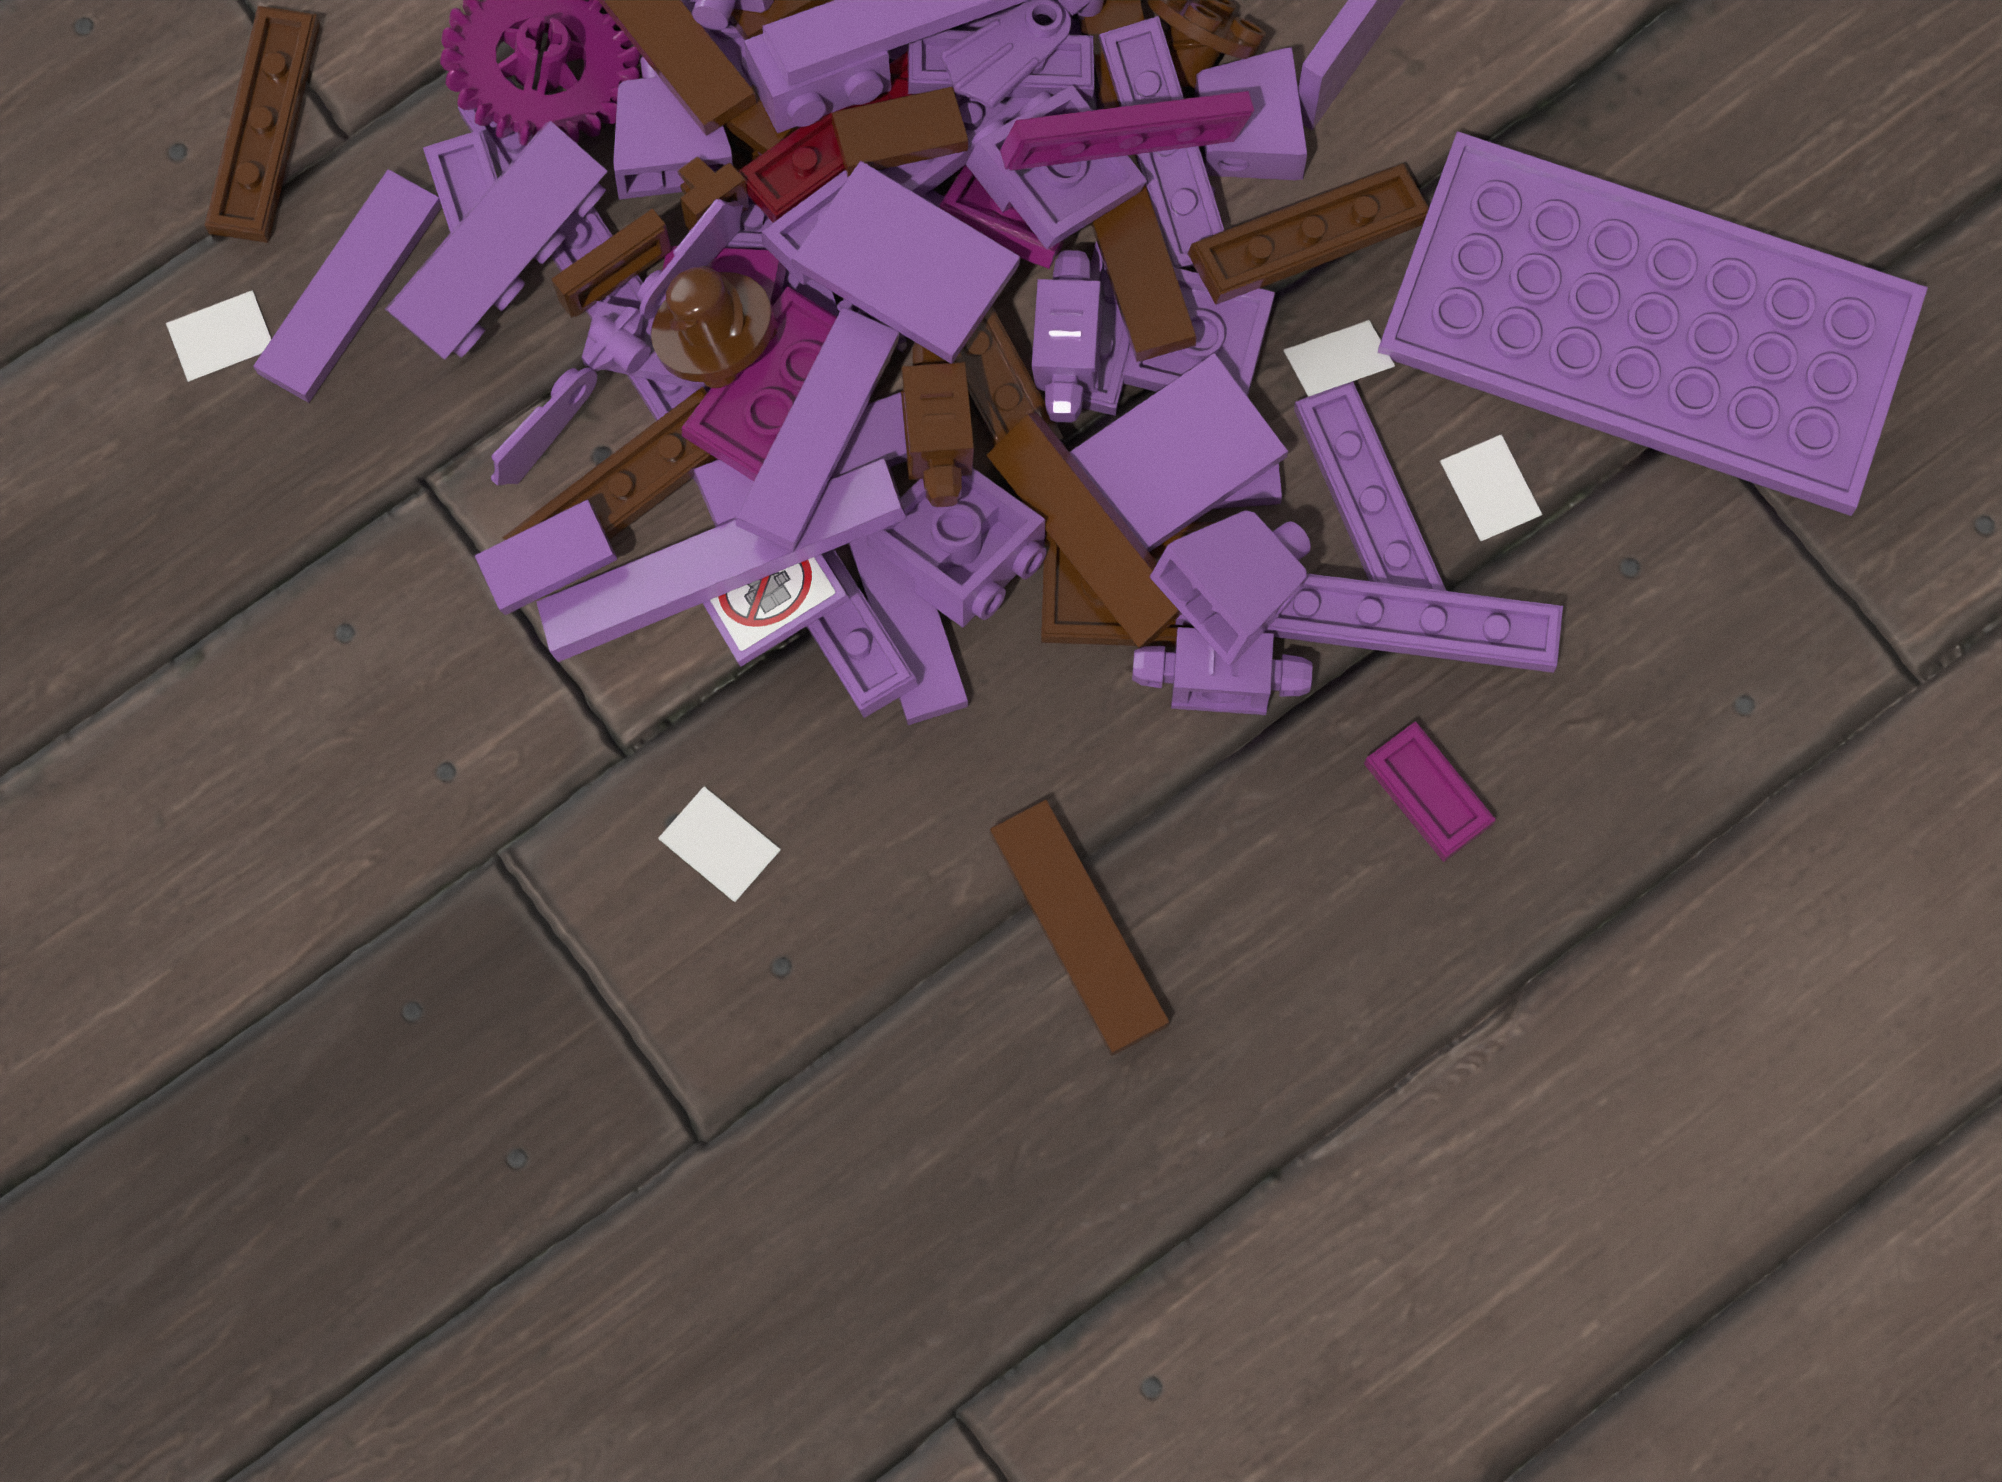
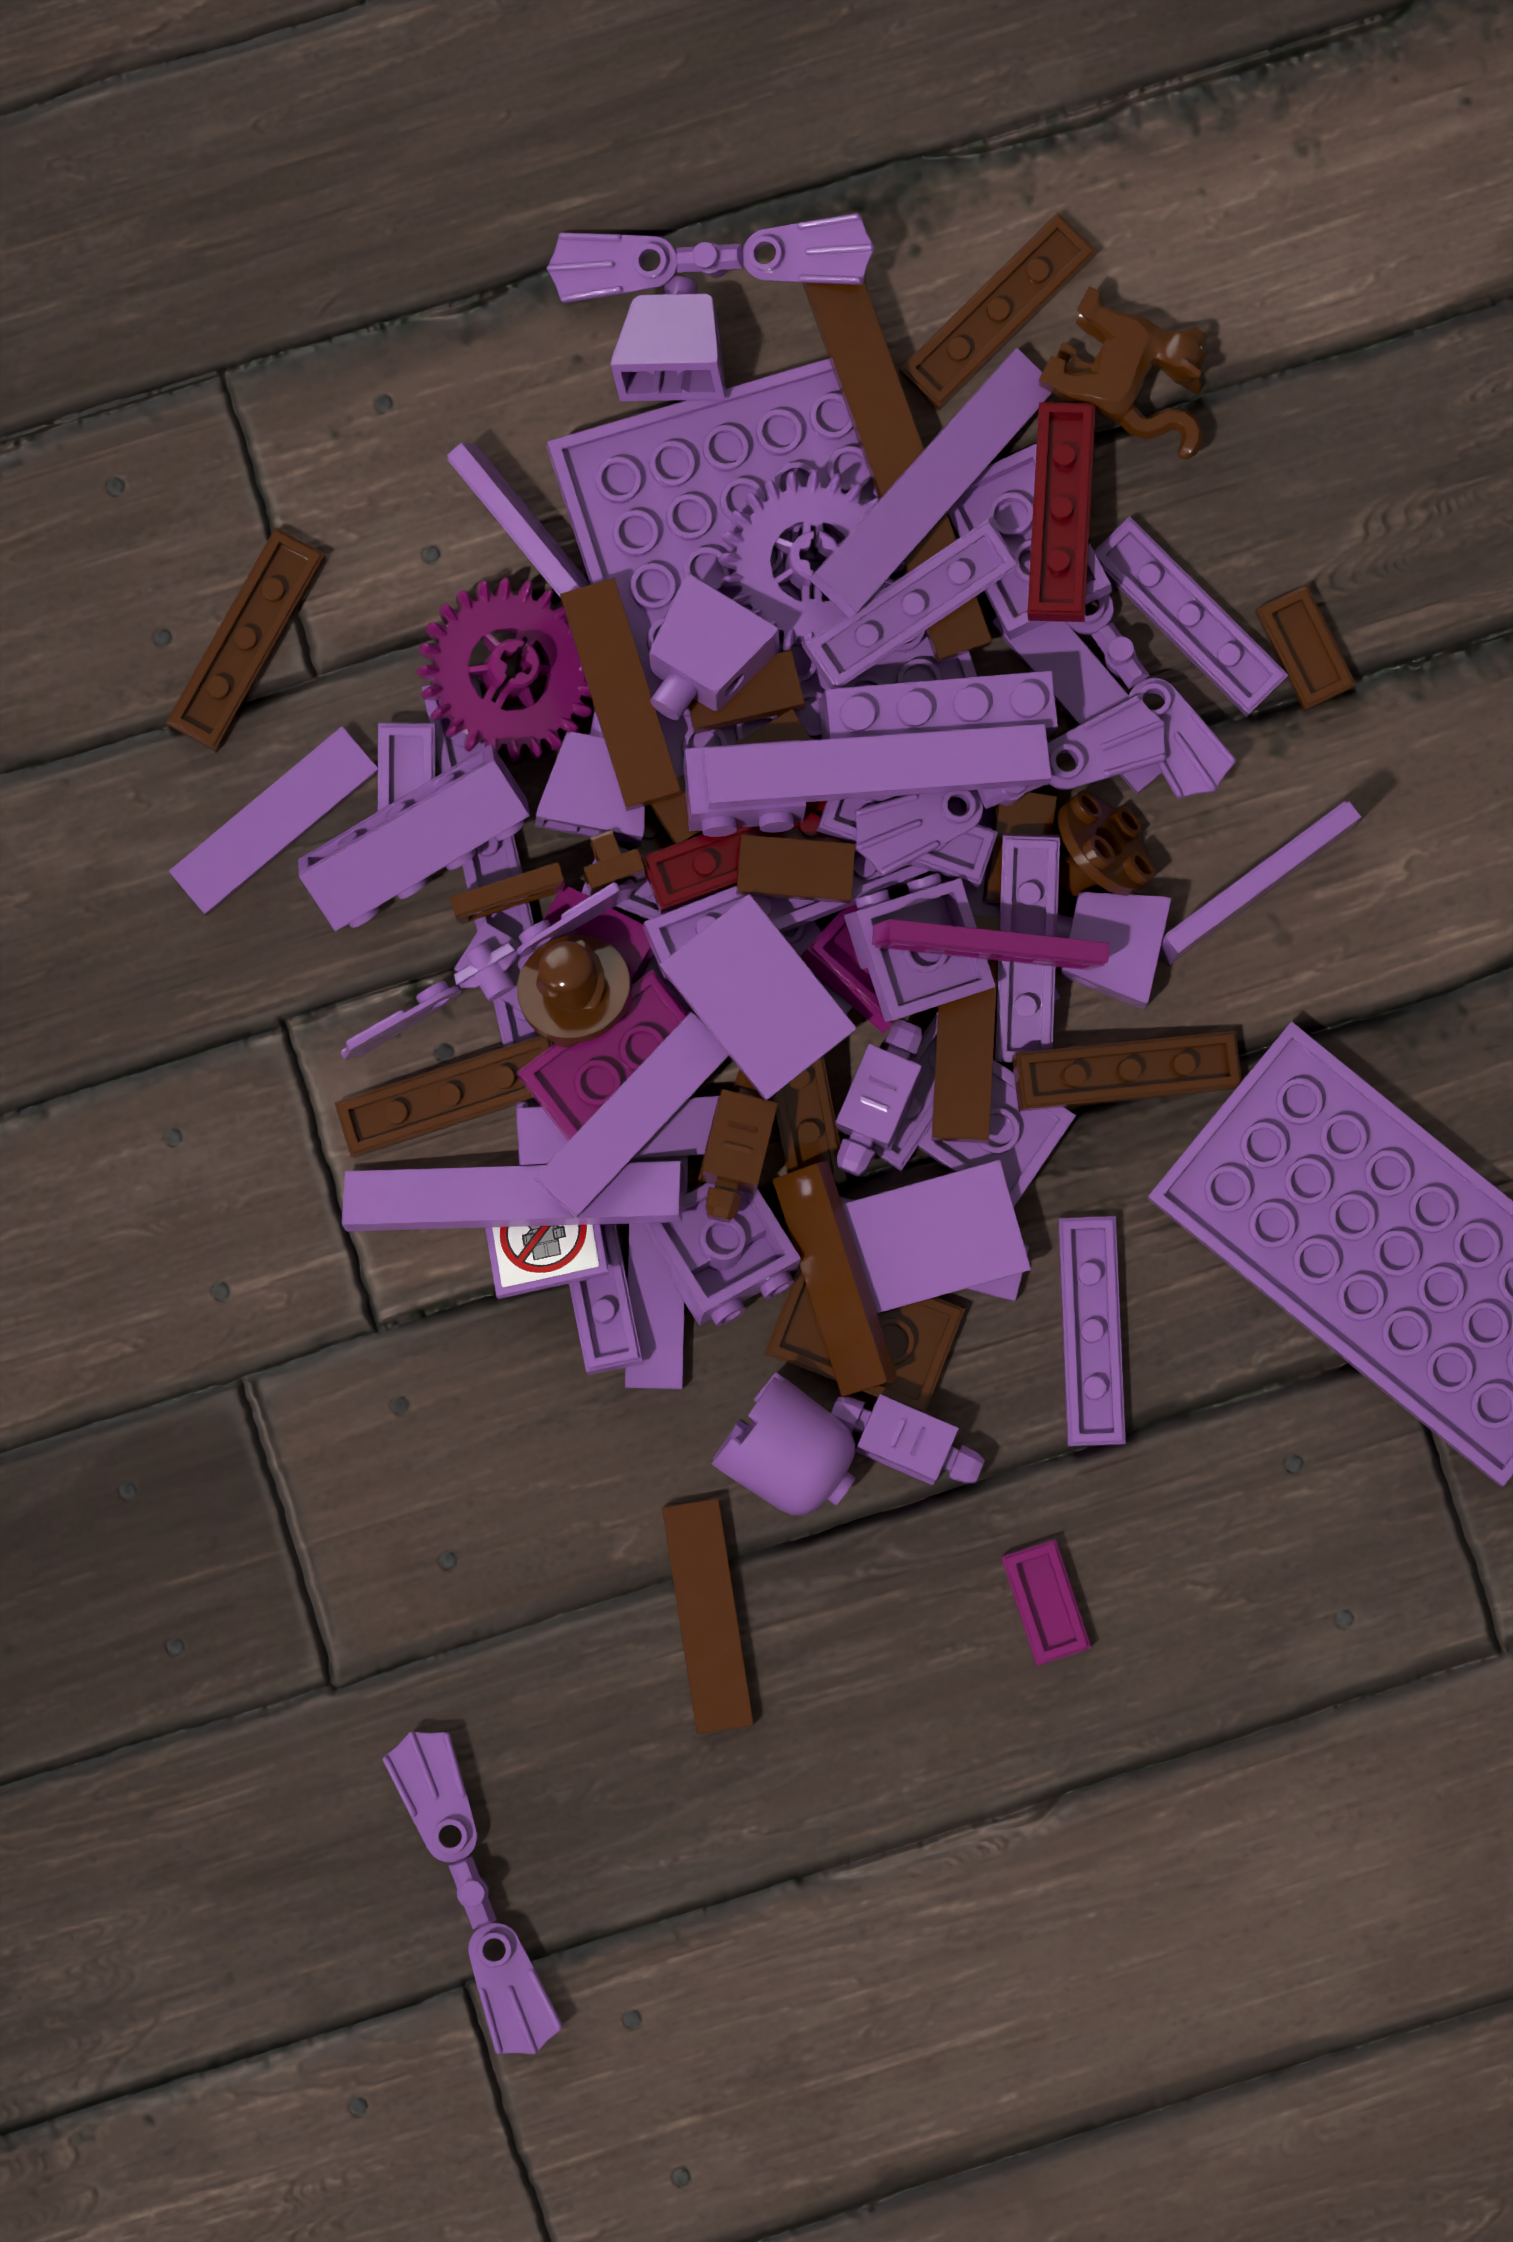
camera: 15 degrees right, 10 degrees up
white sticker [166,290,271,382] -> none
medium lavender tile [475,500,618,615] -> none
white sticker [658,787,781,902] -> none
medium lavender torso [1150,510,1311,666] -> none
medium lavender tile [1176,574,1563,673] -> none
white sticker [1284,320,1395,397] -> none
white sticker [1440,435,1542,541] -> none
none -> medium lavender piece [383,1732,563,2055]
none -> medium lavender cylinder [711,1372,856,1516]

